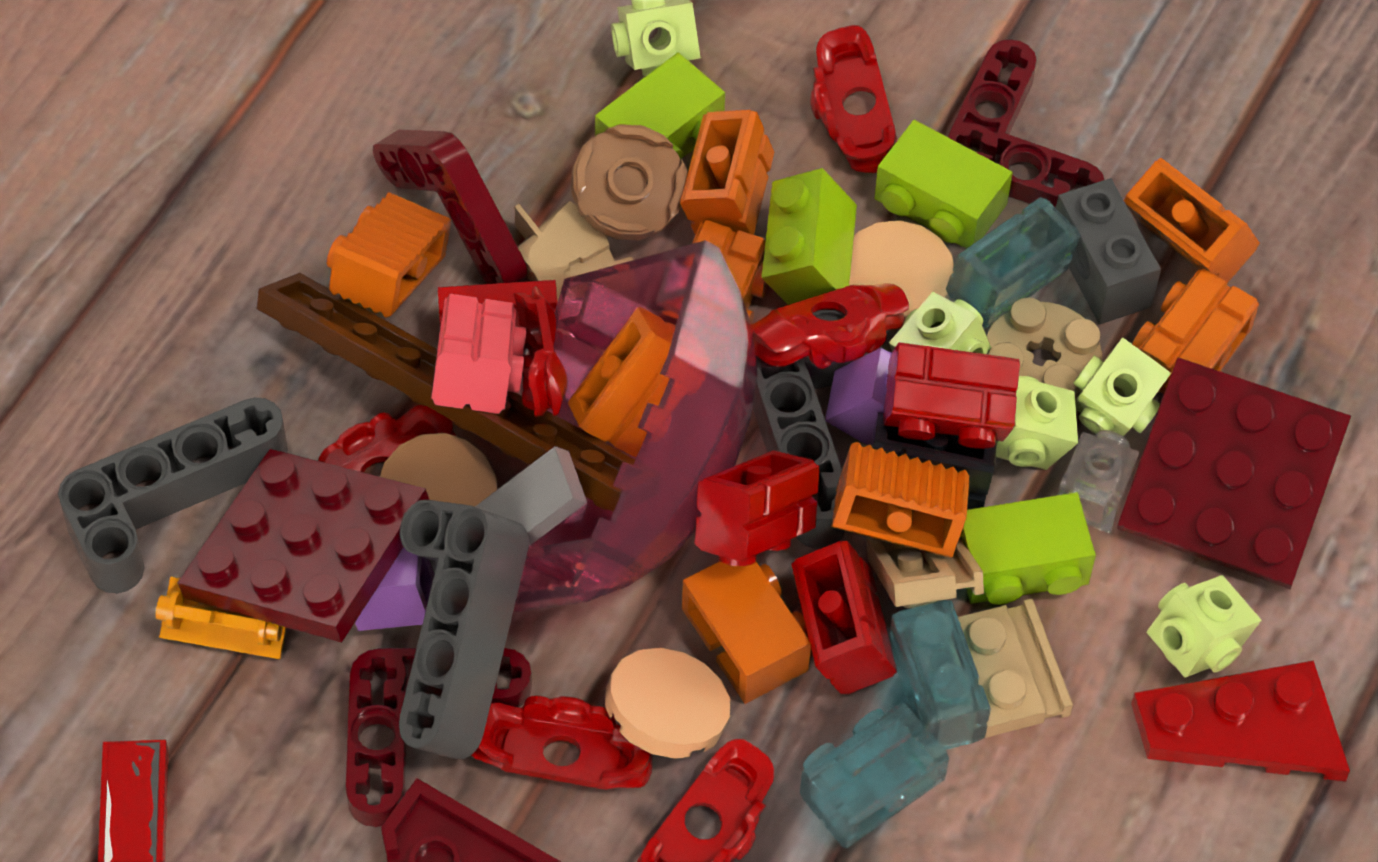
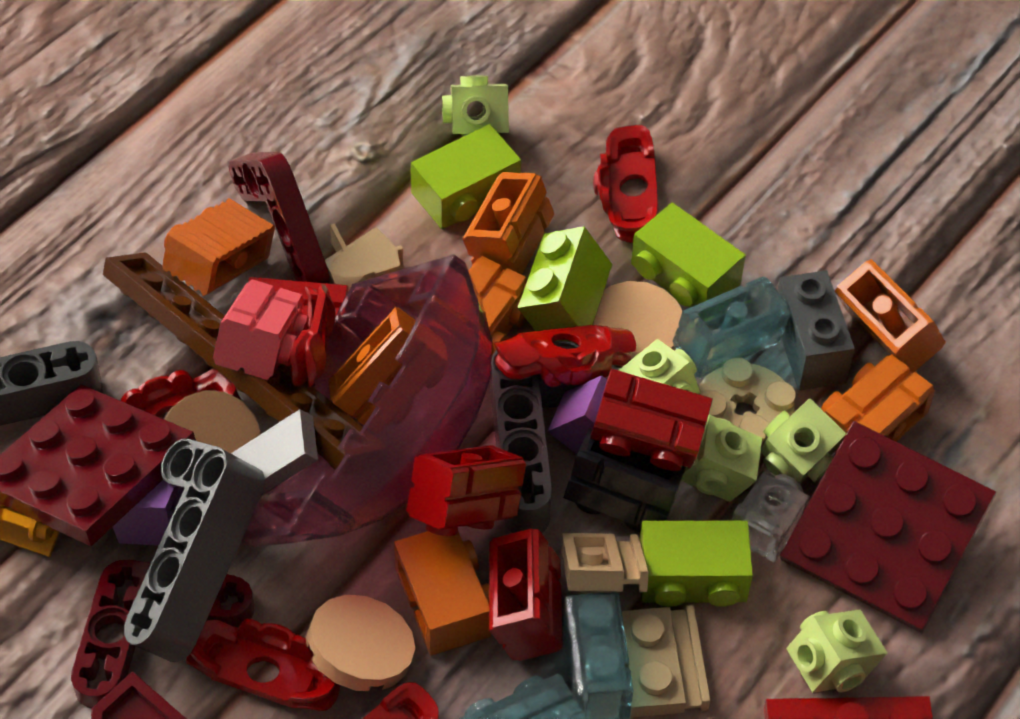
camera: 10 degrees right, 5 degrees down
medium nougat tile [571,124,687,241] -> none
orange brick [831,441,969,558] -> none
dark red beam [948,39,1104,213] -> none

